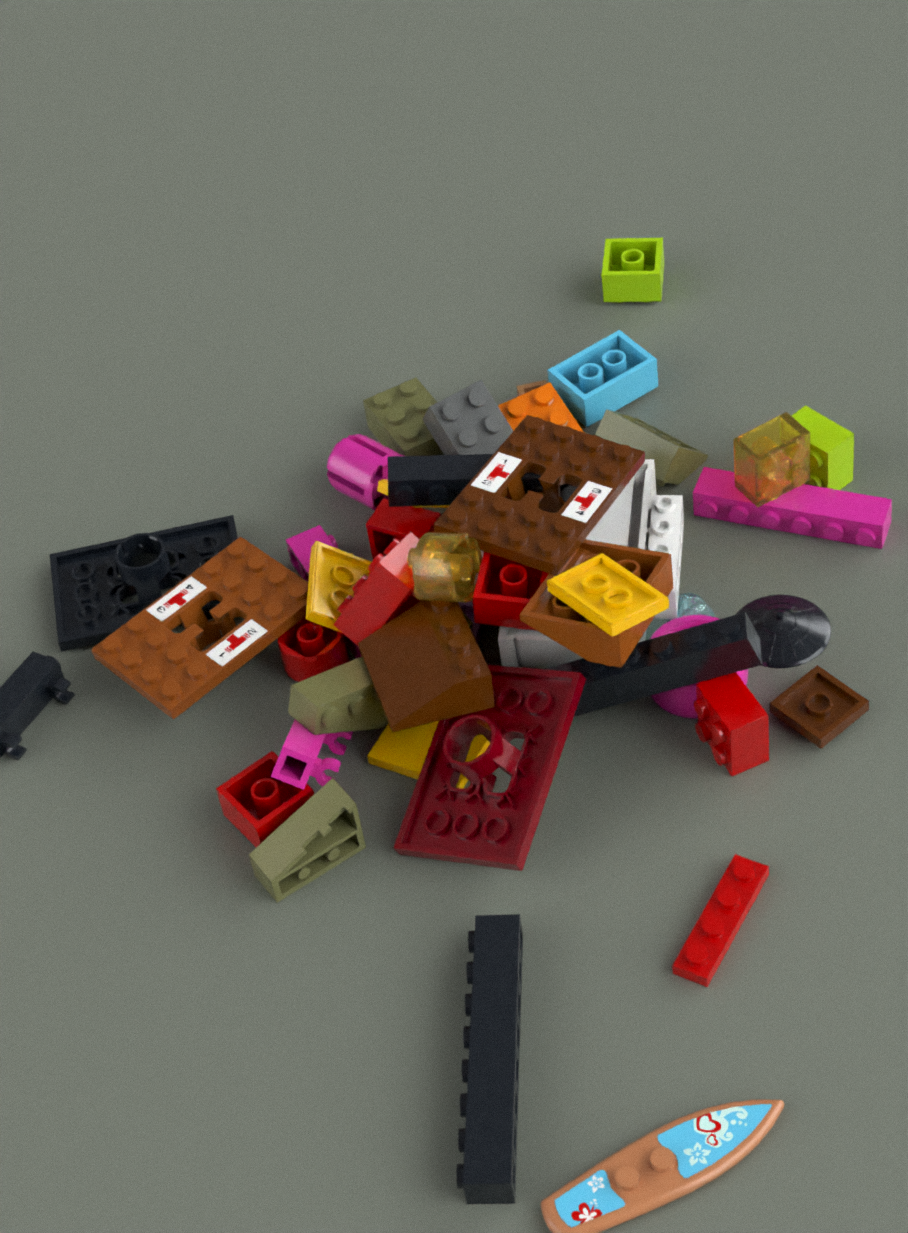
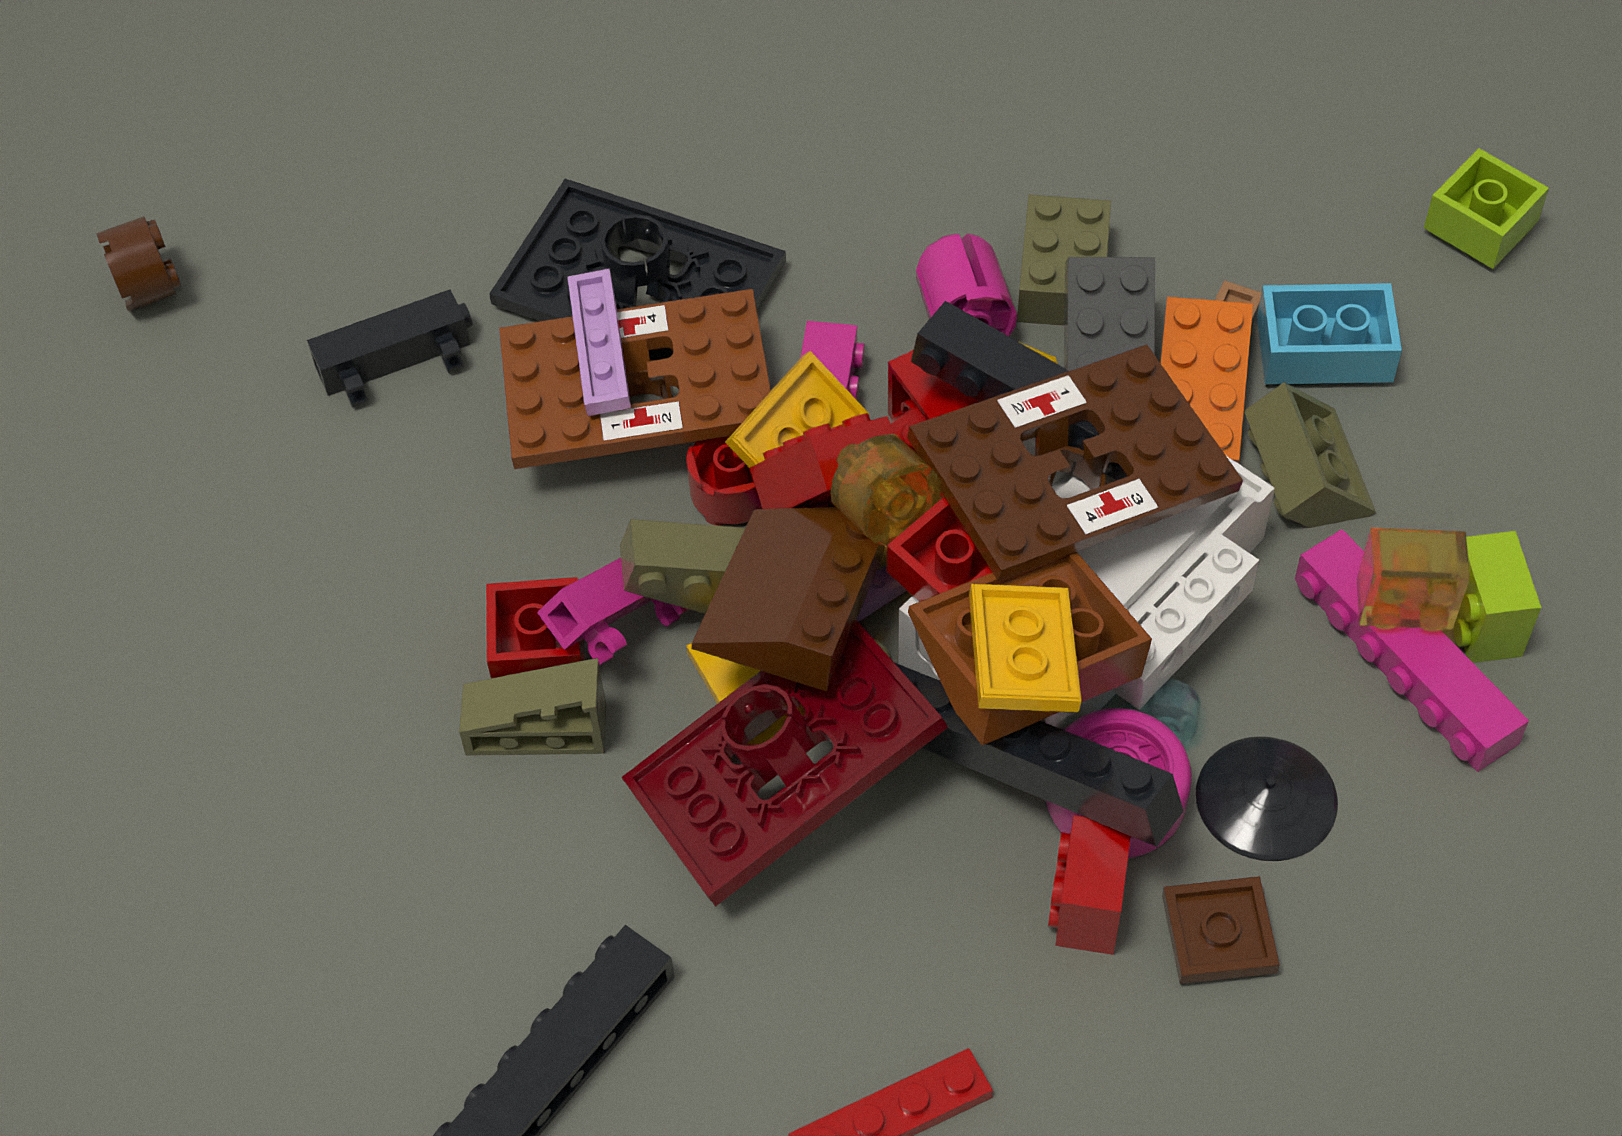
camera: 30 degrees right, 10 degrees up
none -> lavender plate [568,269,631,416]

